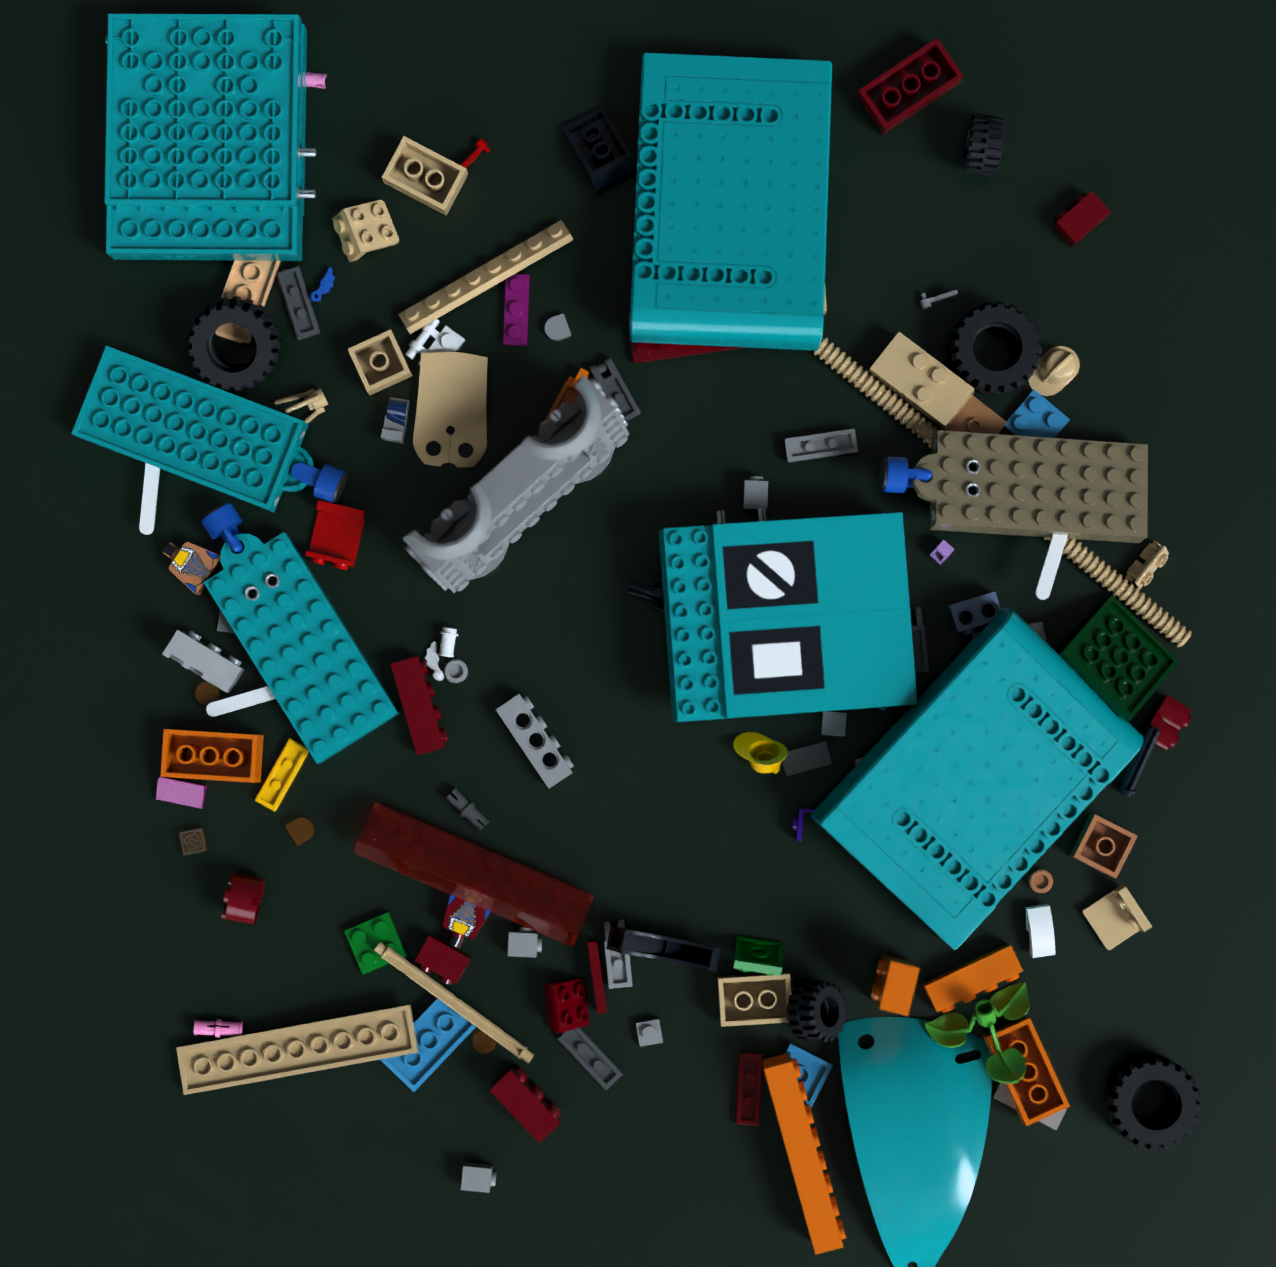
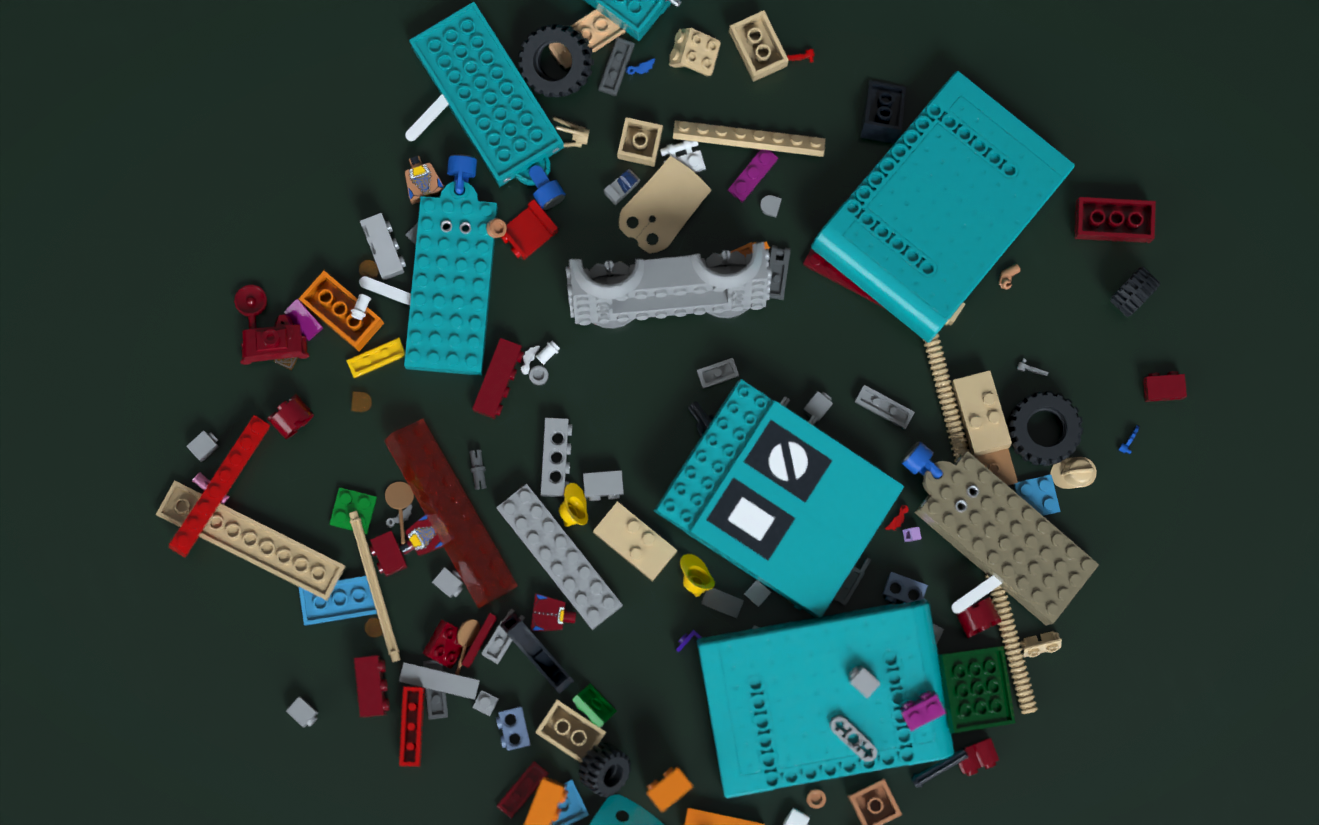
camera: 35 degrees right, 5 degrees down
none -> red brick [169,415,270,558]
none -> light grey brick [186,431,219,462]
none -> dark red piece [234,285,309,365]
none -> white pin [351,294,371,320]
none -> medium nougat piece [385,482,414,544]
none -> light grey piece [386,505,412,527]
none -> light grey tile [399,663,480,699]
none -> red brick [399,687,425,767]
none -> medium nougat piece [455,619,480,675]
none -> nougat tile [486,218,507,238]
none -> light grey brick [496,484,623,630]
none -> sand blue brick [496,707,531,751]
none -> dark red torso [531,594,576,632]
none -> yellow piece [559,483,588,527]
none -> light grey brick [583,470,624,501]
none -> tan brick [593,501,677,582]
none -> light grey plate [697,358,739,389]
none -> light grey beam [830,716,877,762]
none -> light grey brick [848,665,881,698]
none -> red piece [885,505,909,530]
none -> magenta bracket [899,691,946,731]
none -> dark red brick [956,597,1002,638]
none -> nougat arm [999,263,1021,289]
none -> blue piece [1118,425,1139,454]

